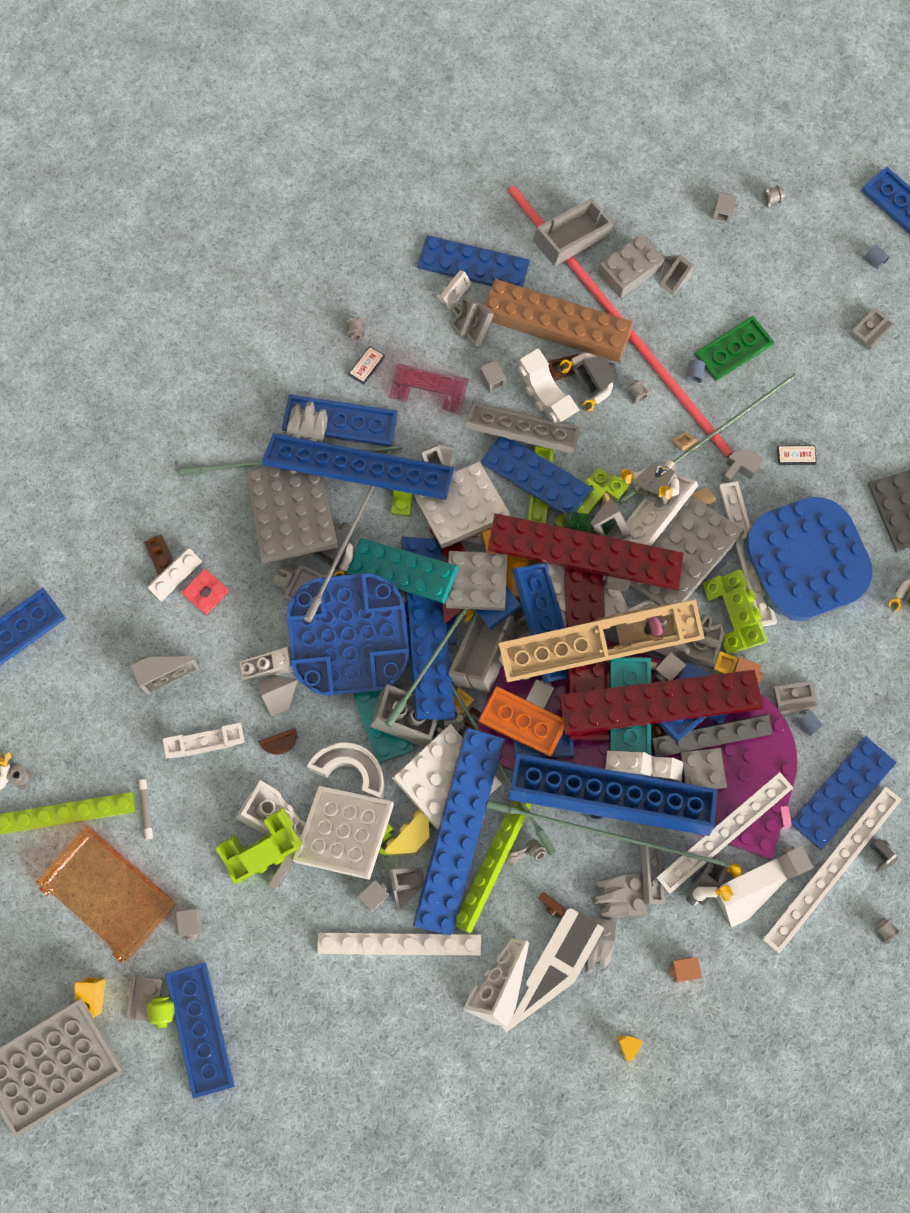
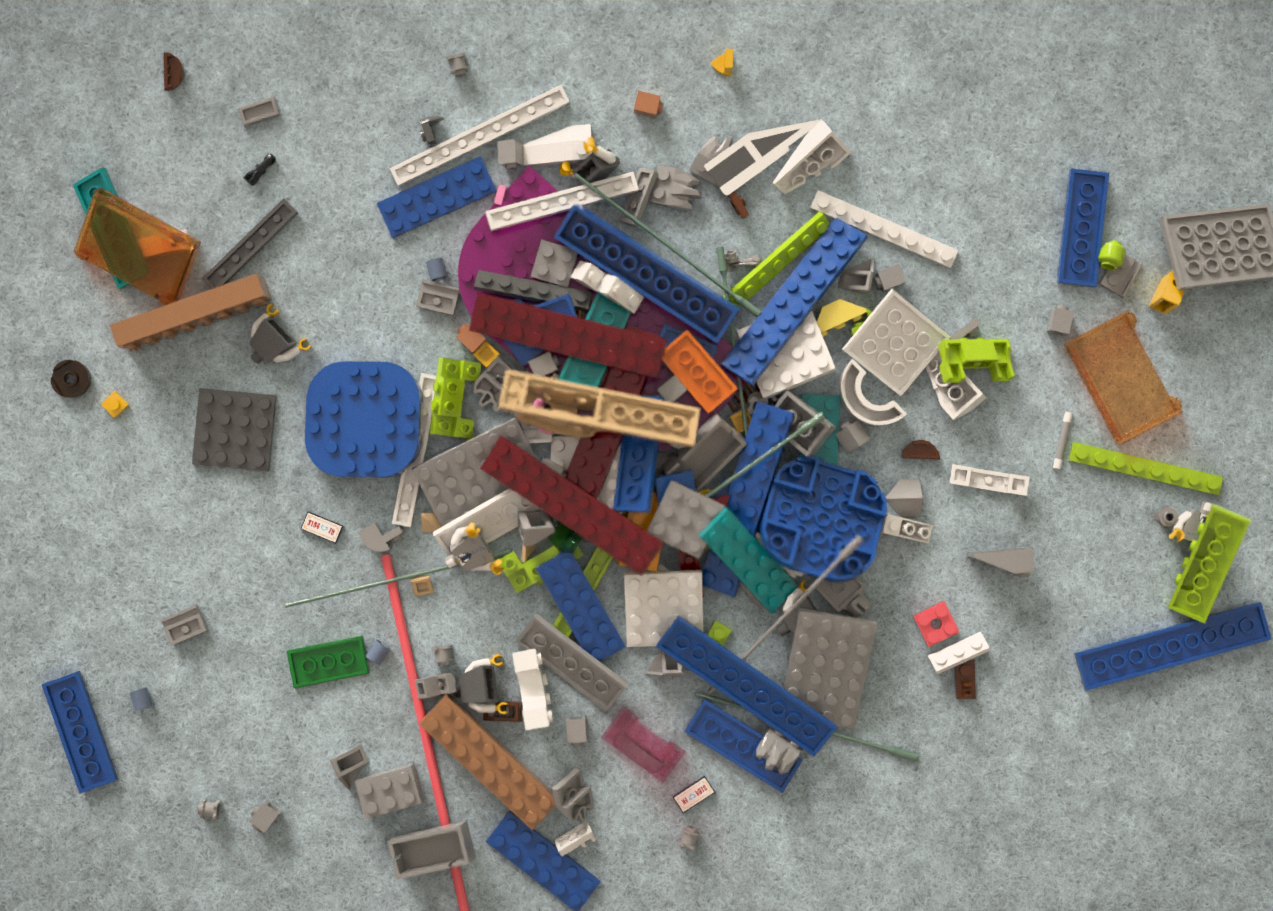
camera: 155 degrees left, 15 degrees up
none -> light grey brick [414,672,457,699]
none -> light grey brick [835,420,870,454]

